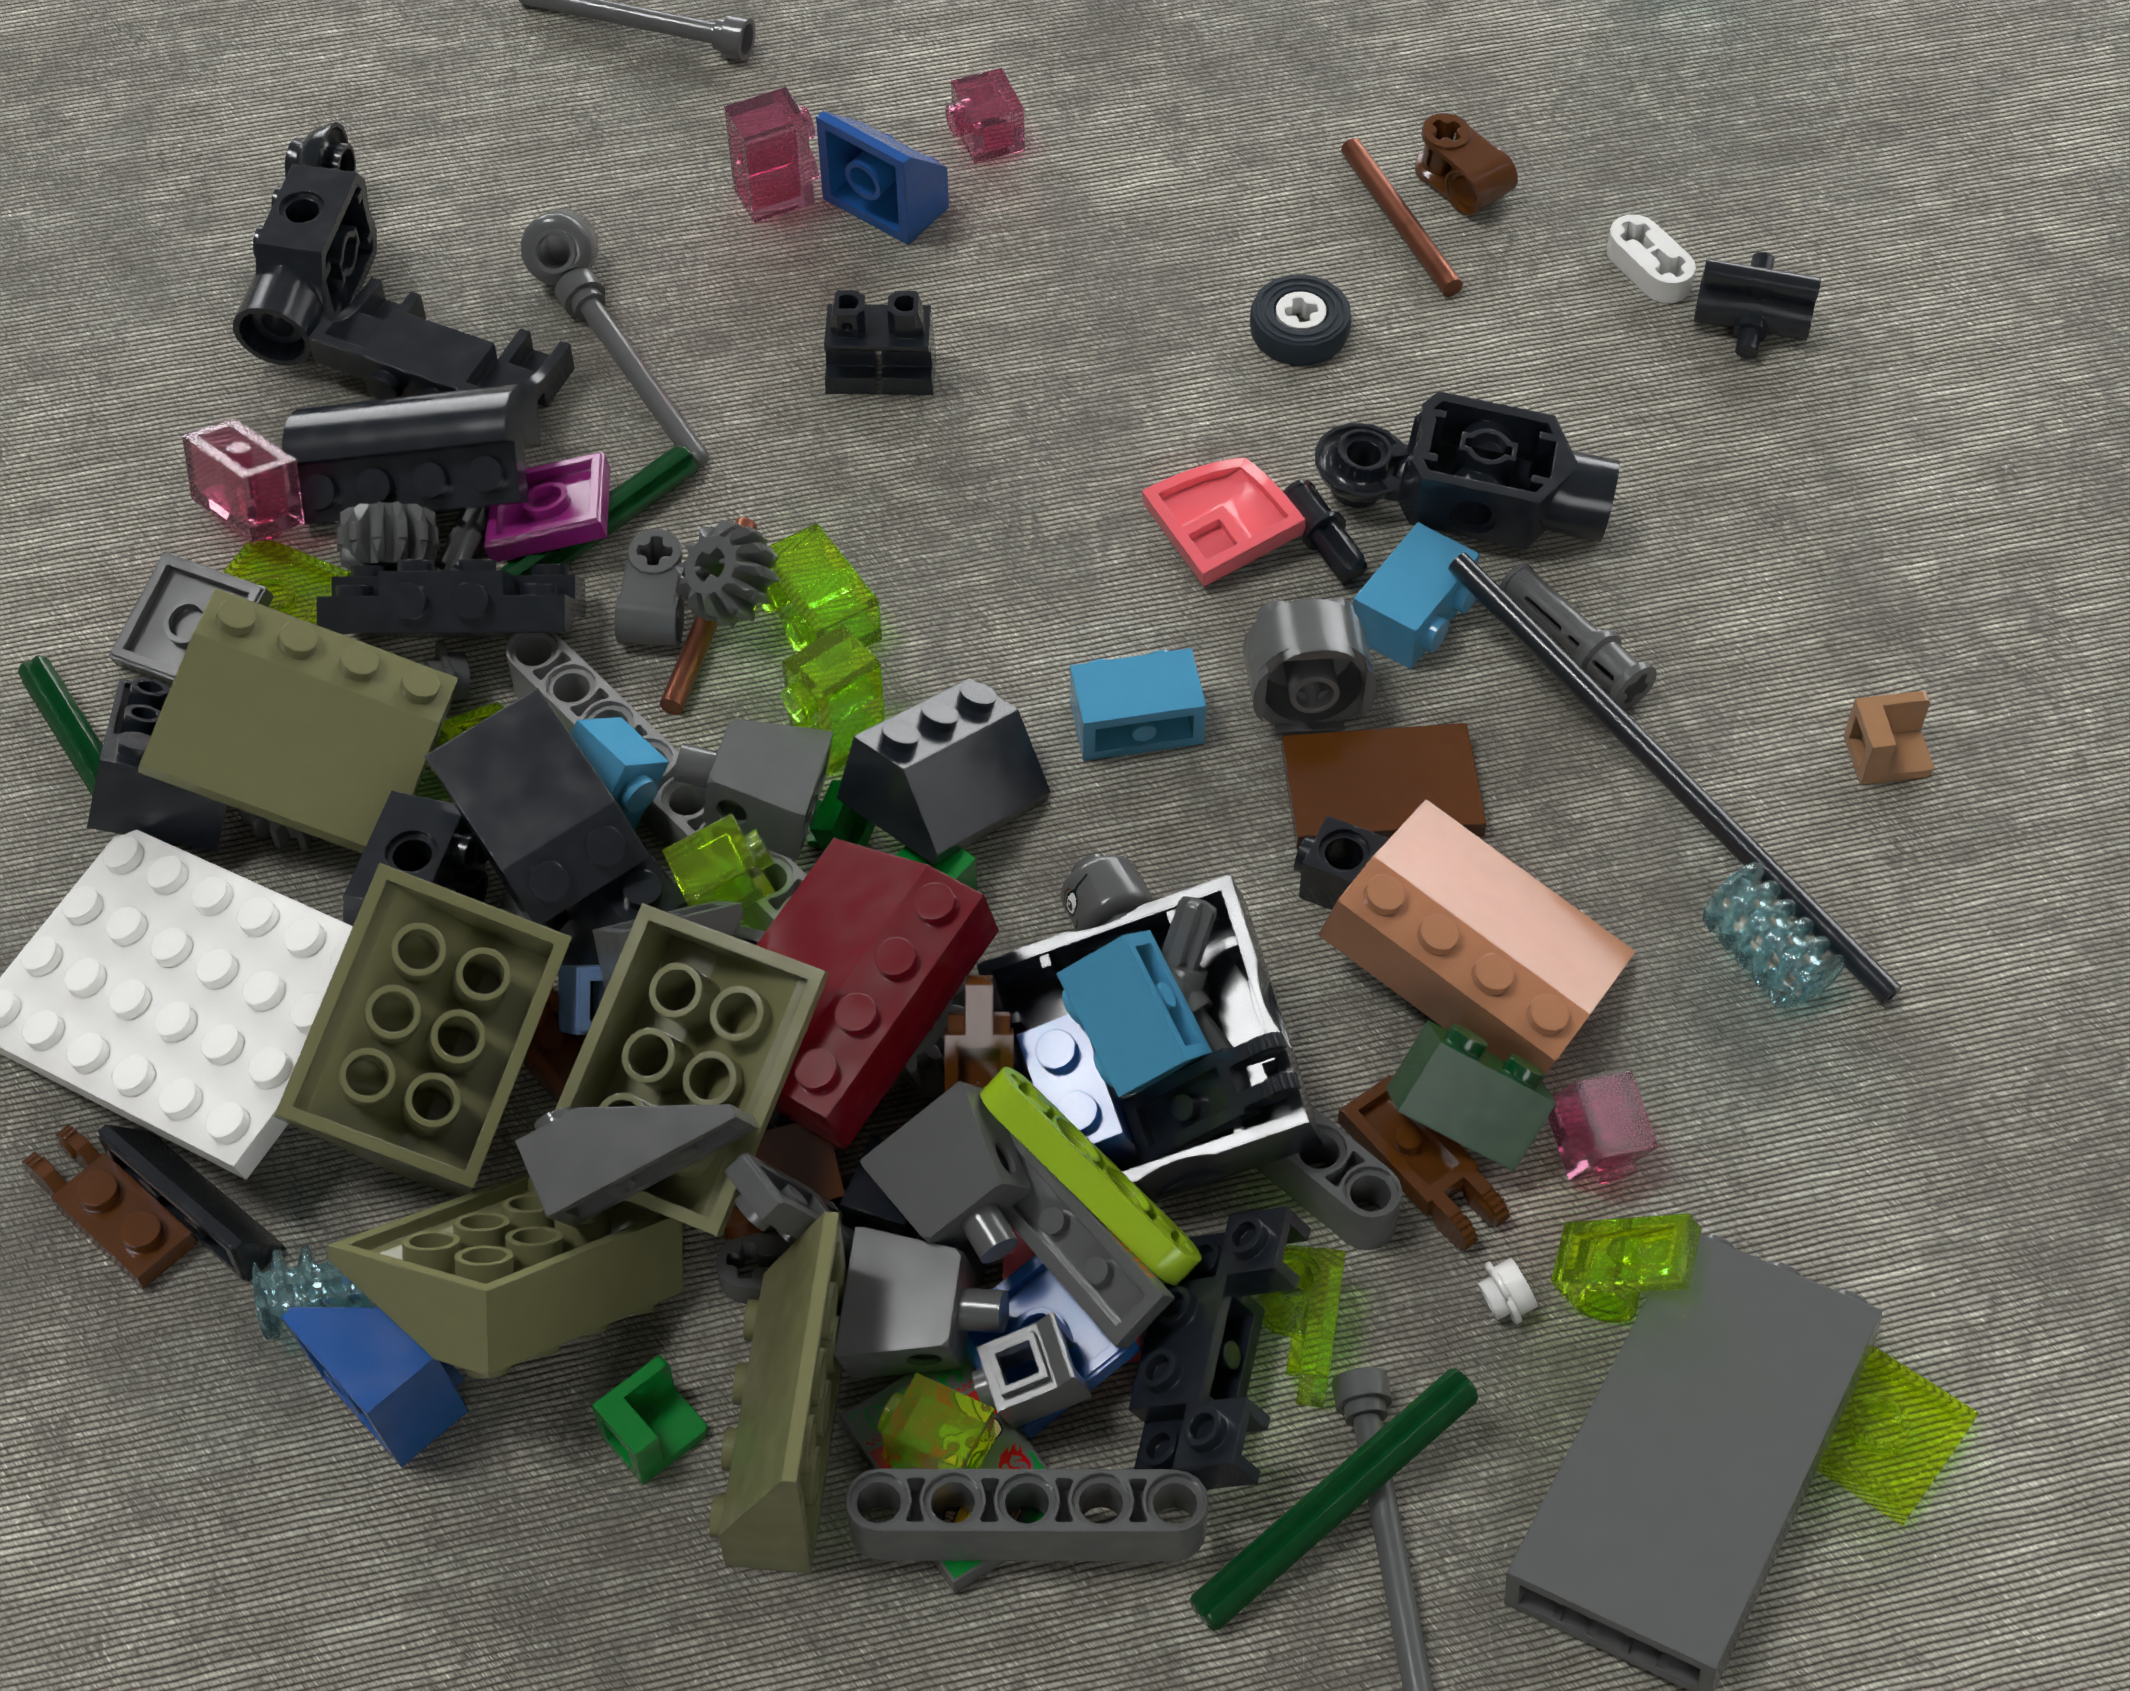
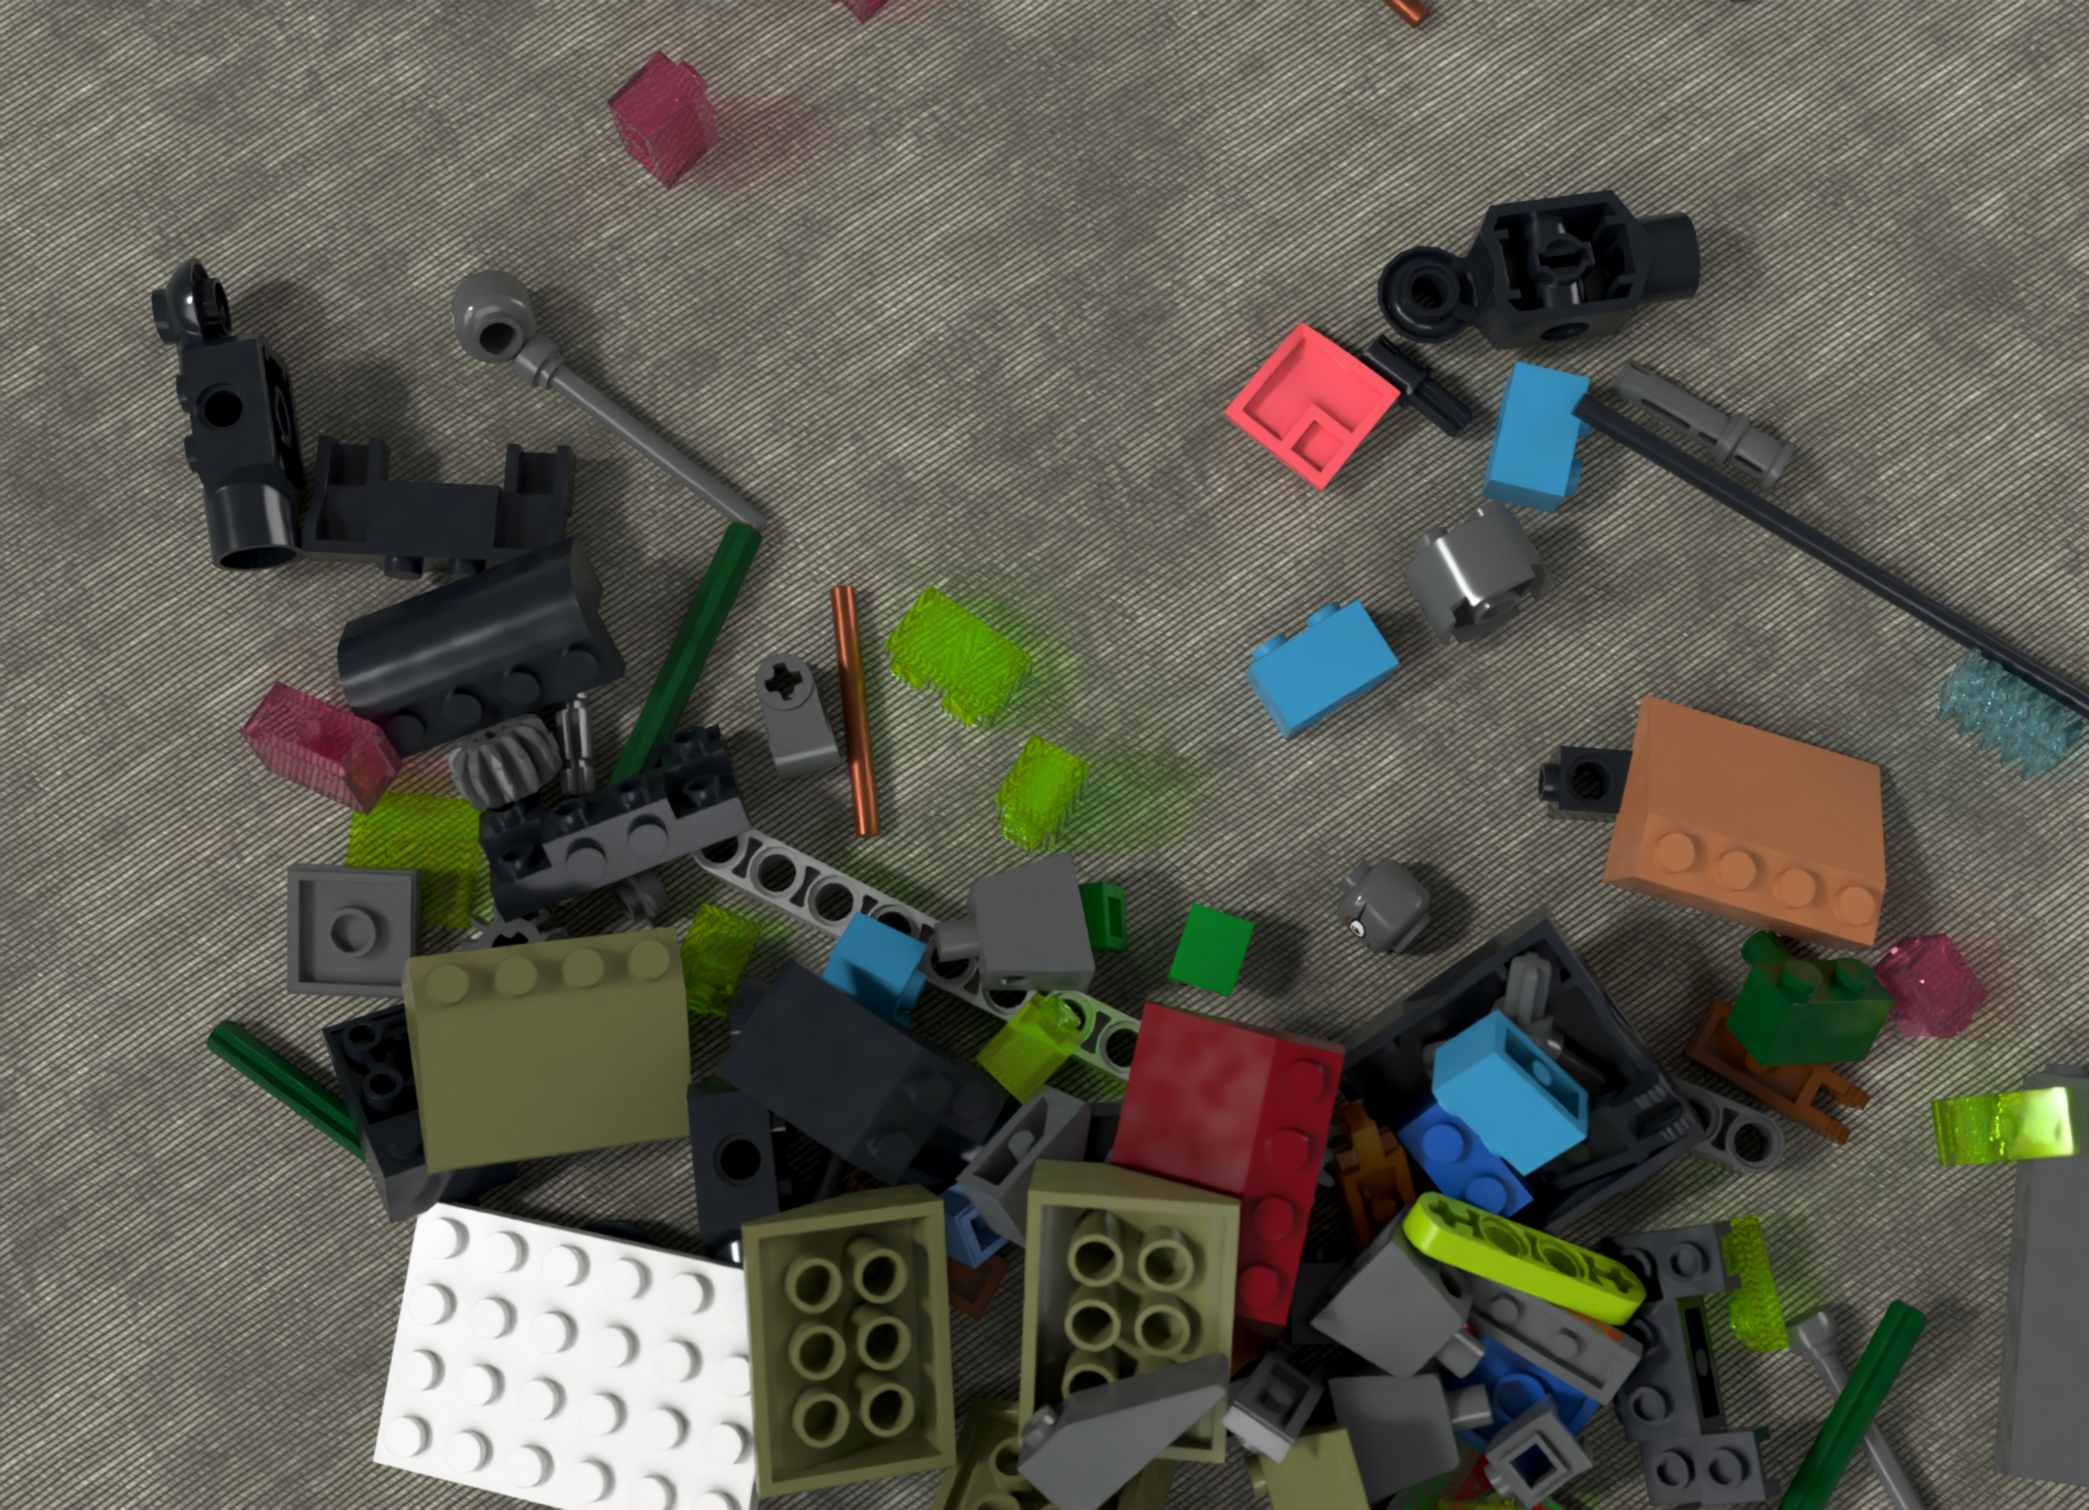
camera: 20 degrees left, 25 degrees up
magenta tile [485,452,611,562] -> none
dark grey gear [674,519,781,627] -> none
blue slope [816,111,949,245] -> none
black hips [824,290,936,395] -> none
black slope [836,678,1050,865] -> none
black bush [1250,275,1351,365] -> none
reddish brown tile [1281,723,1487,850] -> none
white plate [1477,1258,1538,1324] -> none
medium nougat panel [1843,691,1934,785] -> none

